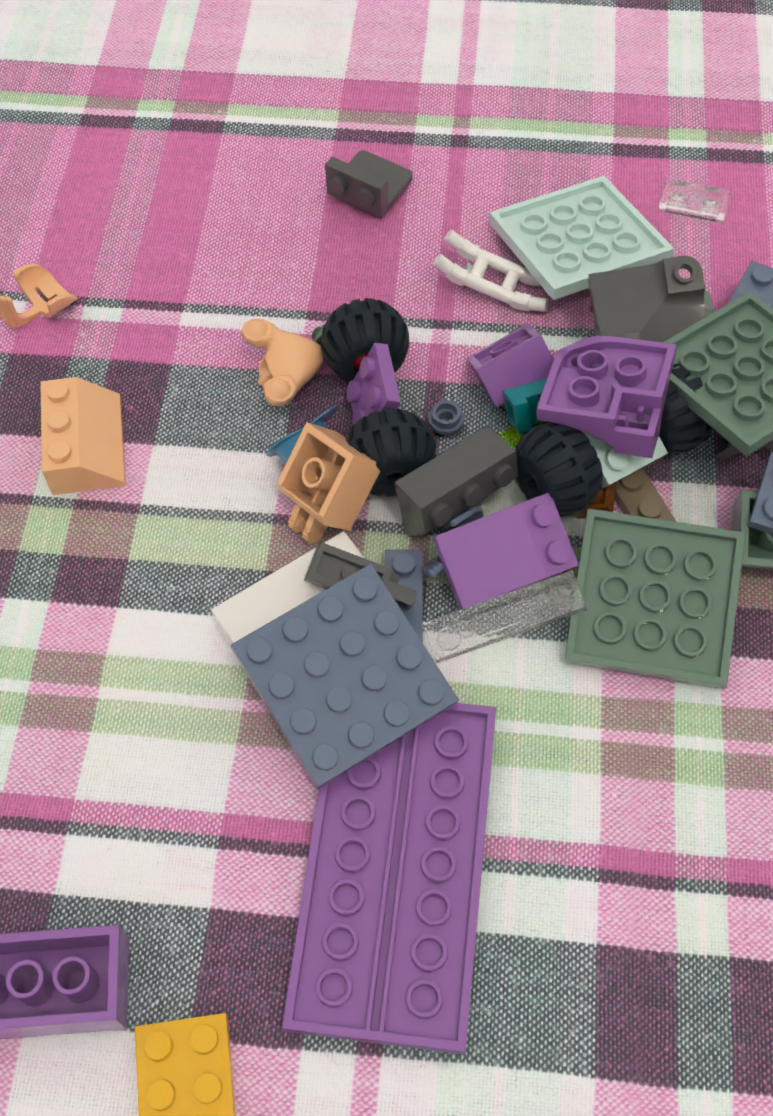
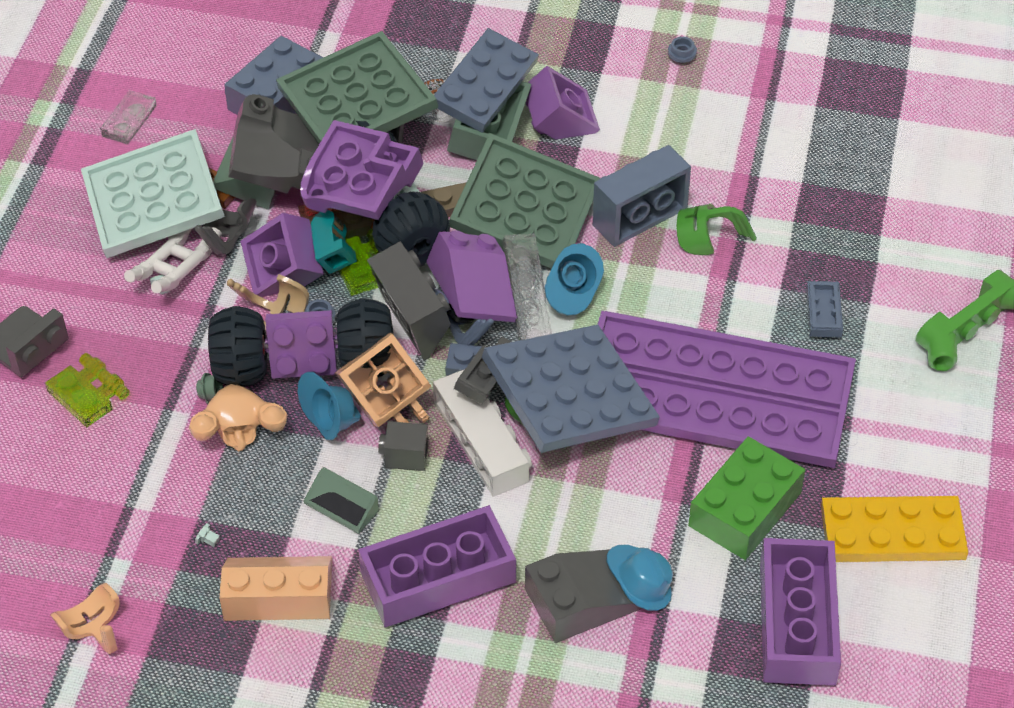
camera: 85 degrees left, 10 degrees down
none -> clear neon green plate [45,353,130,428]
none -> dark grey helmet [195,198,257,255]
none -> light aqua piece [195,523,220,547]
none -> tan helmet [227,274,309,330]
none -> sand green slope [303,467,379,534]
none -> medium lavender brick [358,505,516,628]
none -> dark grey brick [378,421,429,471]
none -> dark grey slope [525,549,643,643]
none -> dark azure piece [545,243,604,316]
none -> sand blue brick [592,145,691,247]
none -> dark azure piece [606,545,673,611]
none -> bright green helmet [676,203,757,255]
none -> bright green brick [688,436,806,561]
none -> sand blue plate [806,281,843,337]

